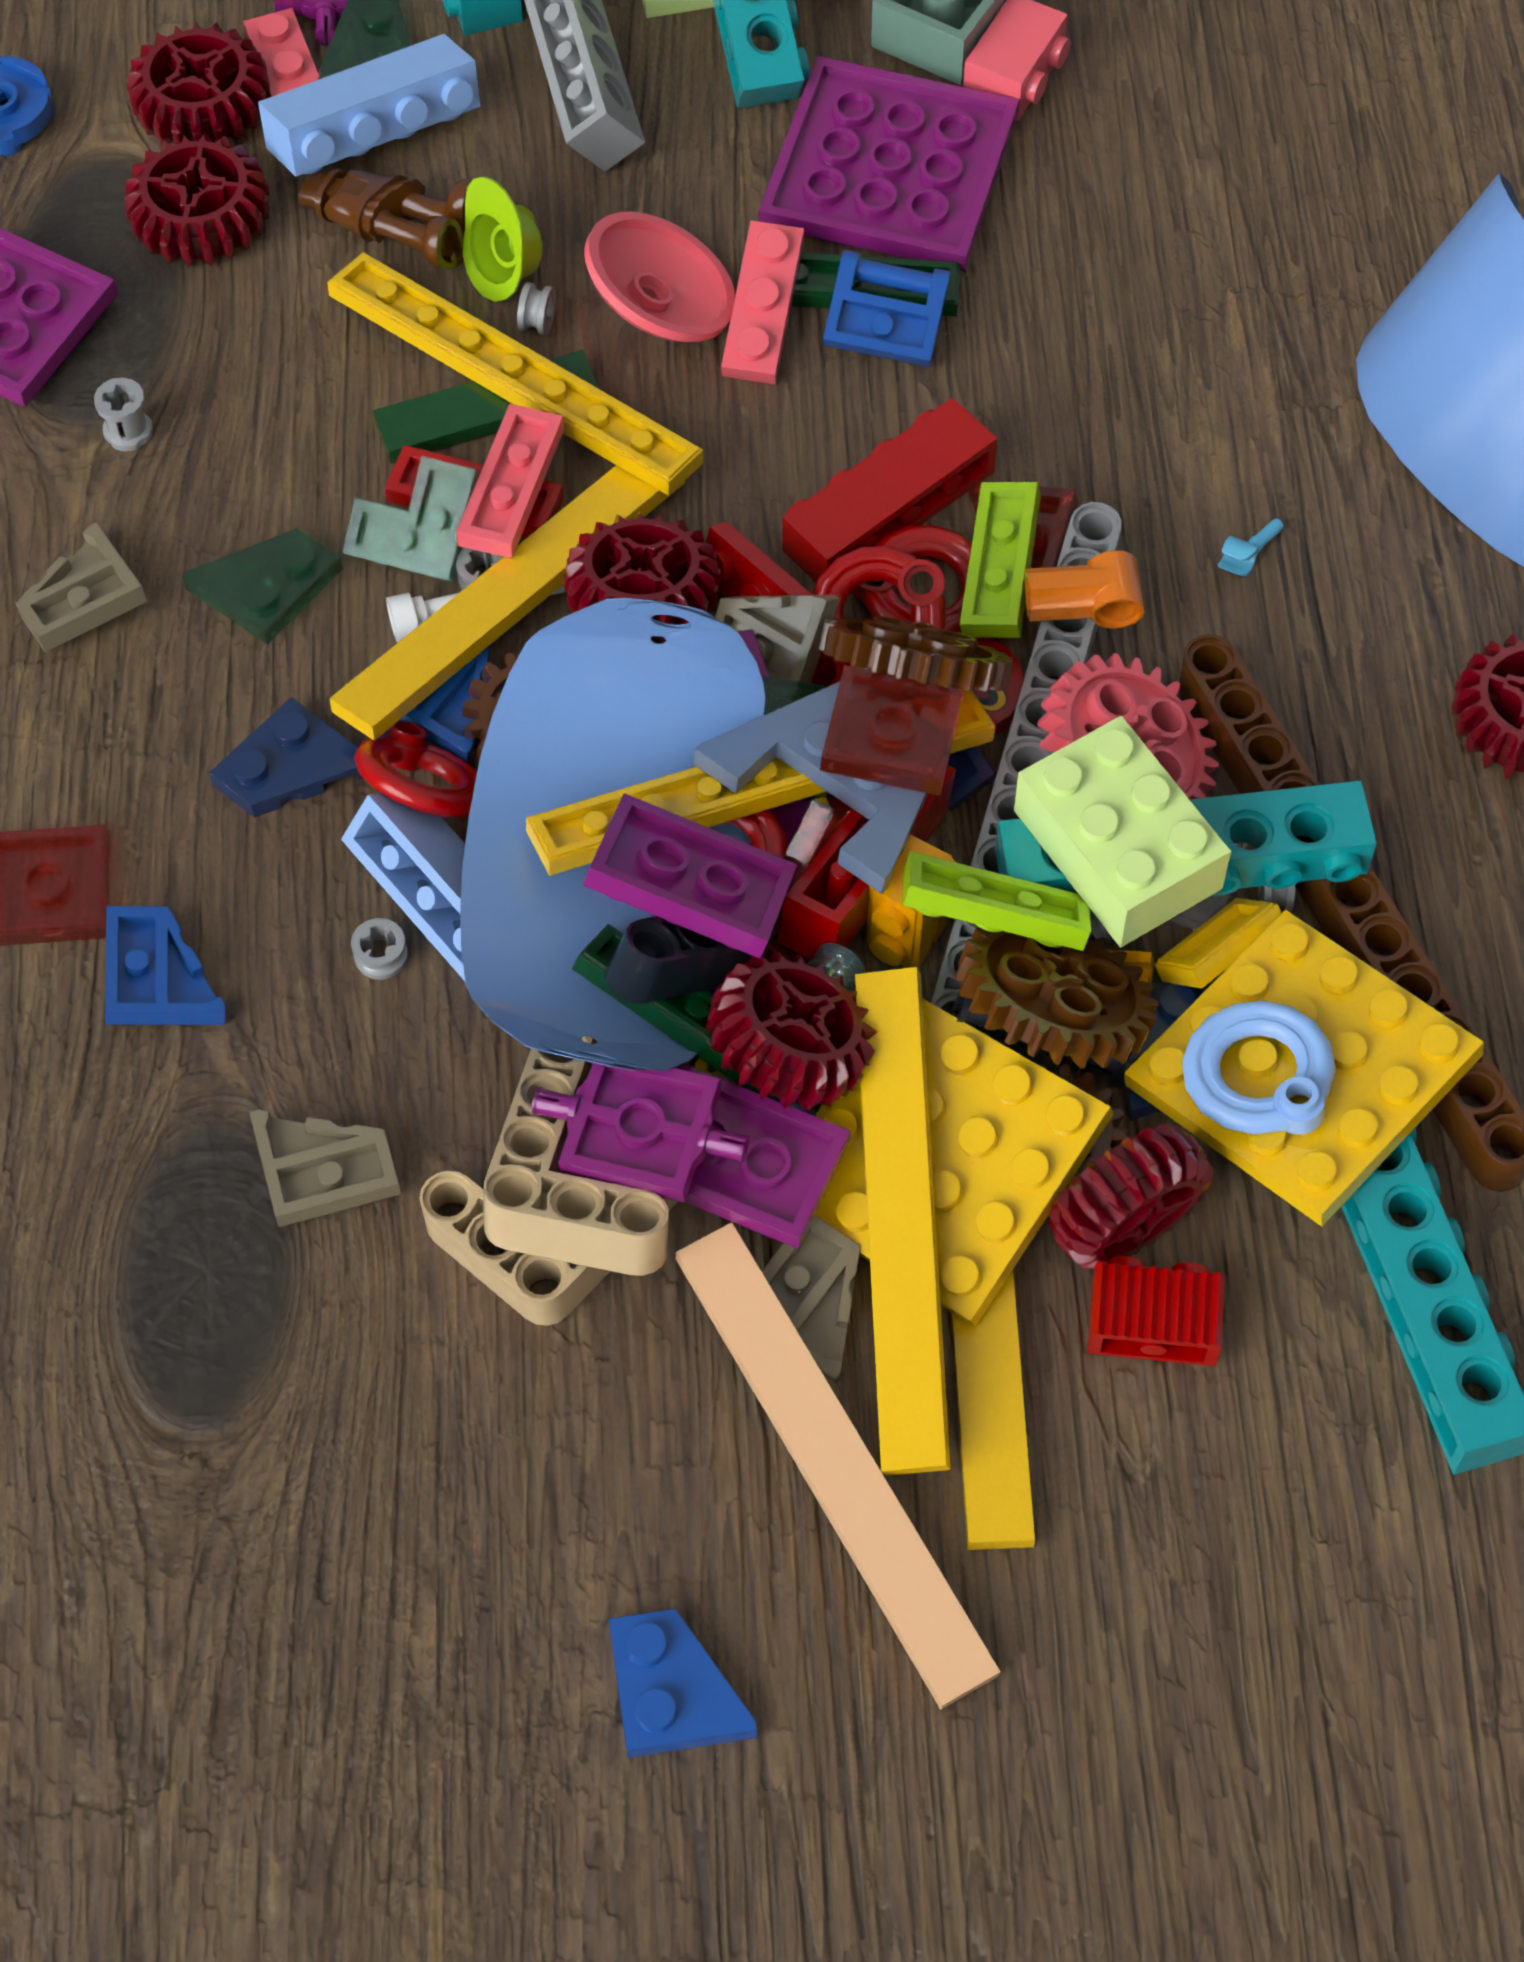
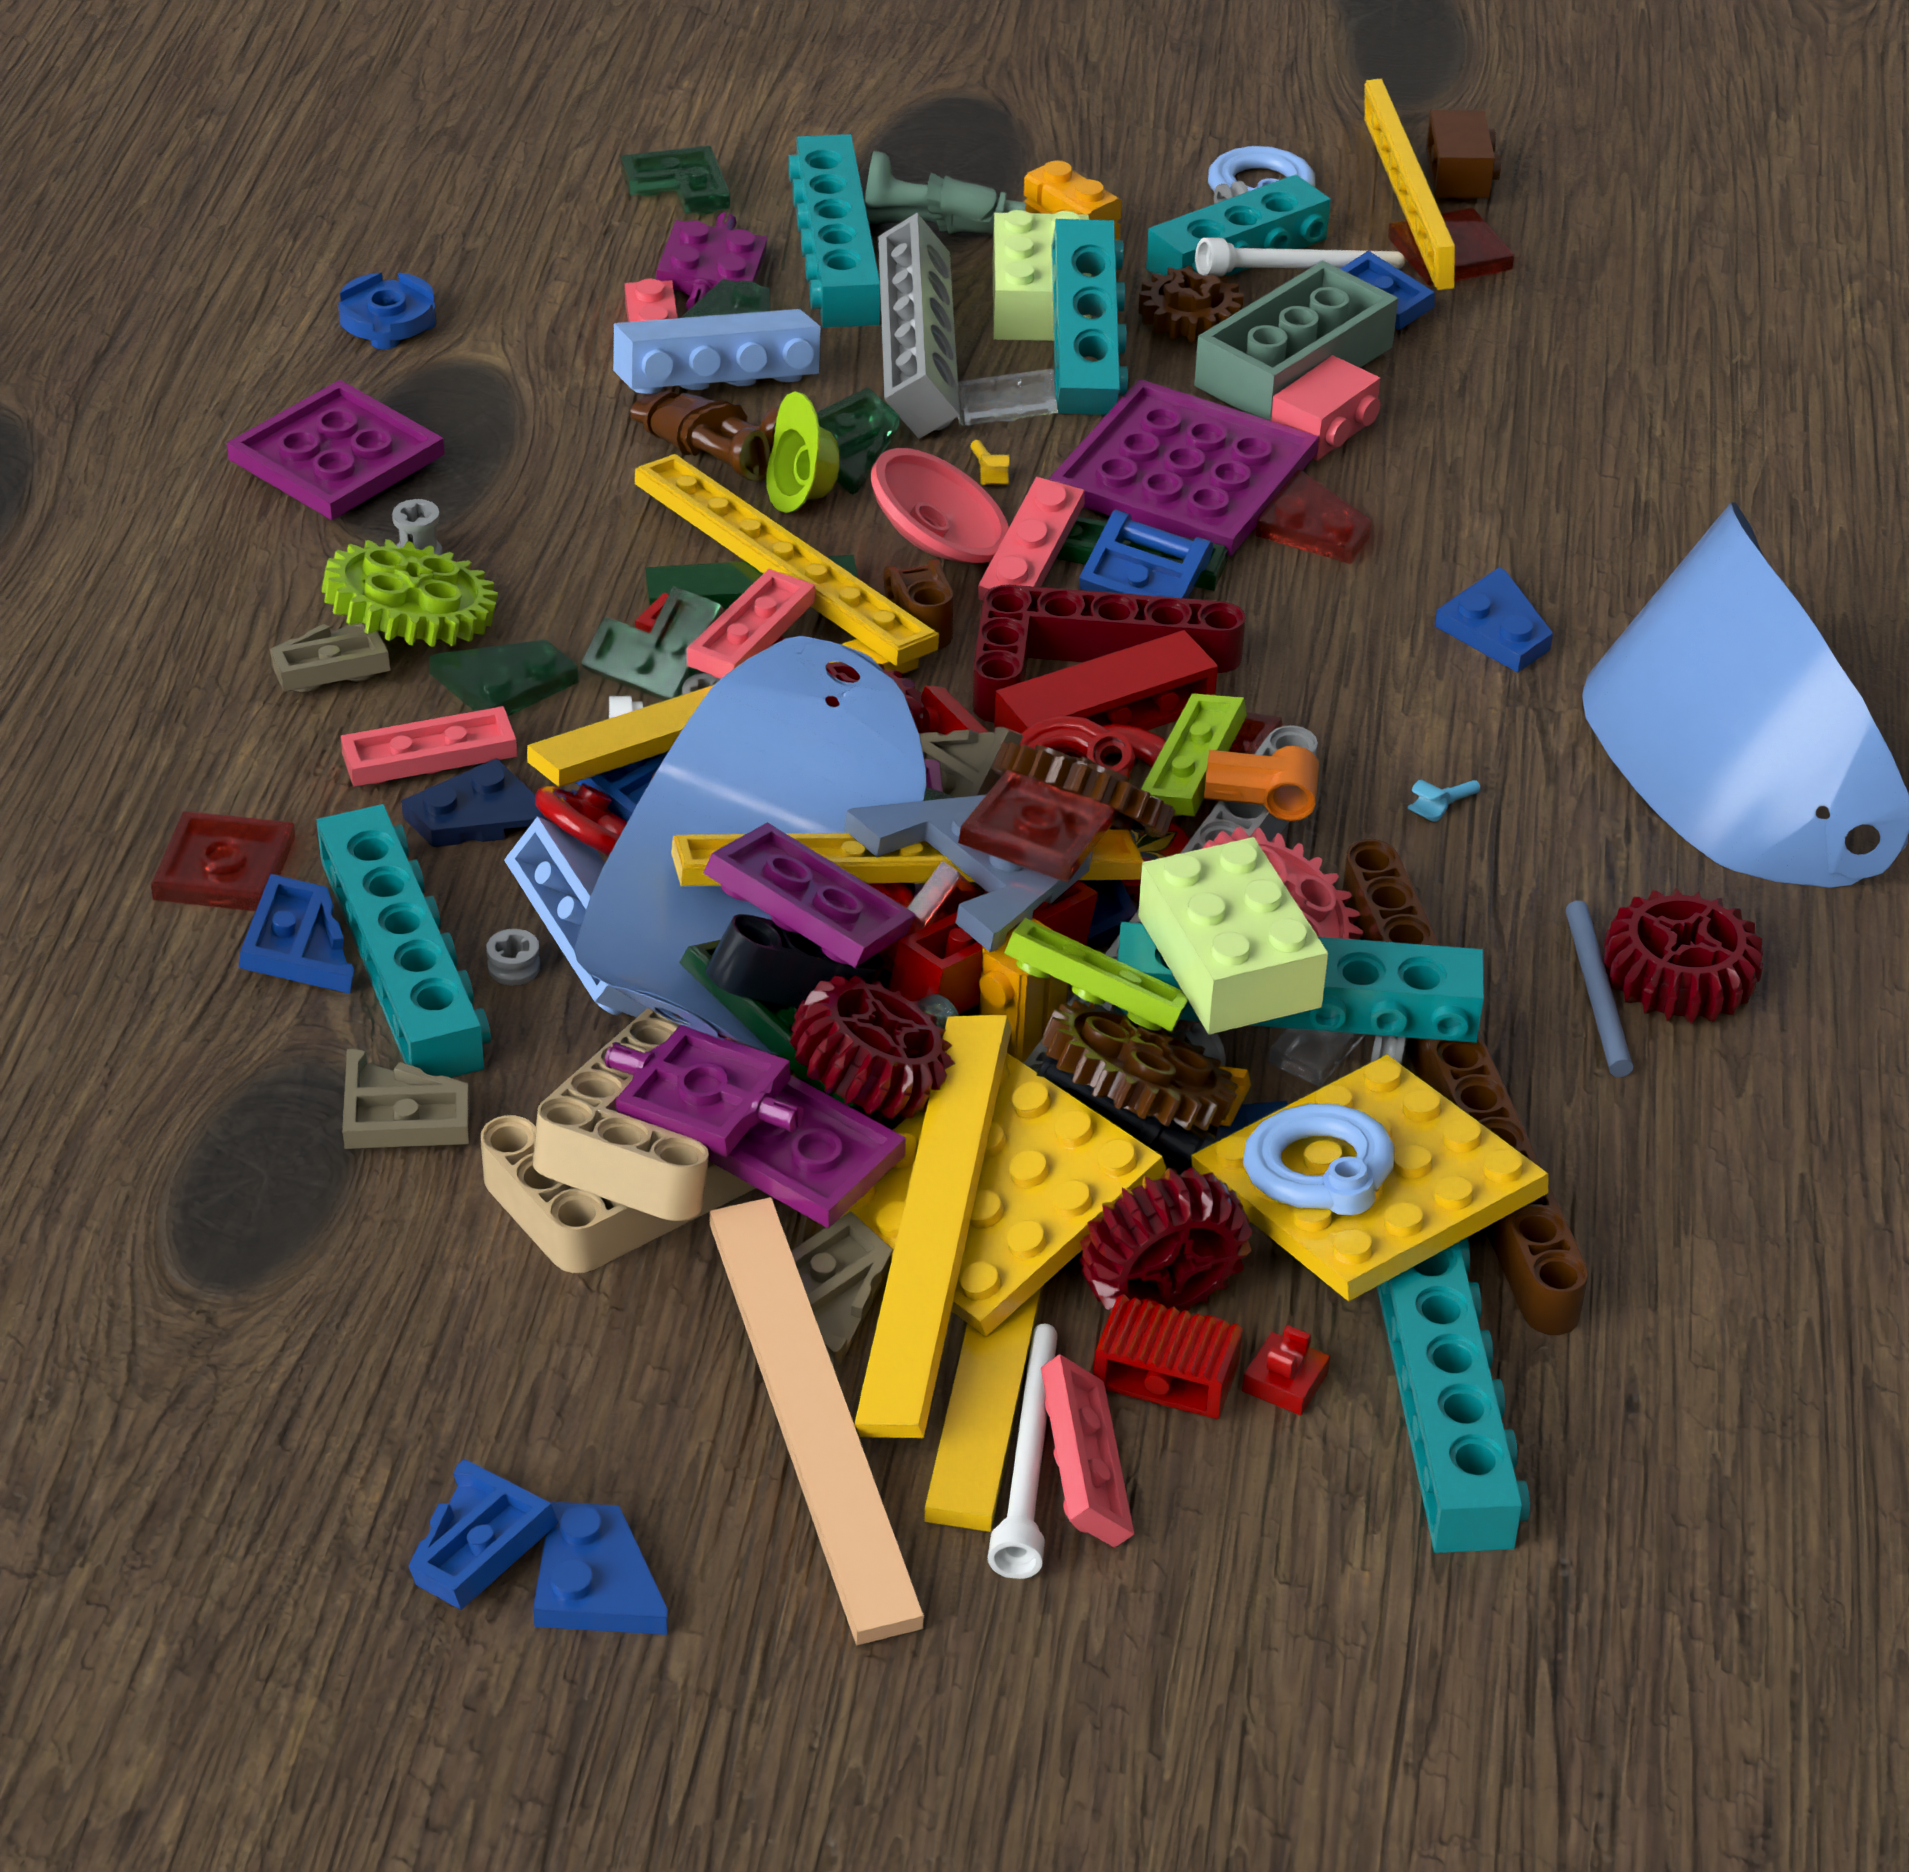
camera: 10 degrees right, 20 degrees down
dark red gear [124,132,270,268] -> none
dark red gear [127,21,270,145] -> none
light grey bush [517,282,556,336] -> none
yellow tile [1154,898,1281,989] -> none
none -> teal brick [316,804,491,1078]
none -> lime gear [321,539,498,647]
none -> coral plate [340,706,517,787]
none -> blue wing [408,1459,558,1610]
none -> clear green wing [816,387,900,495]
none -> reddish brown piece [883,559,953,649]
none -> clear plate [958,369,1058,426]
none -> yellow hand [970,440,1010,485]
none -> dark red beam [972,585,1246,723]
none -> white piece [988,1323,1057,1579]
none -> coral plate [1041,1354,1134,1548]
none -> red tile [1242,1325,1330,1416]
none -> clear red wing [1256,469,1372,564]
none -> blue wing [1435,567,1553,673]
none -> sand blue bar [1565,901,1633,1077]

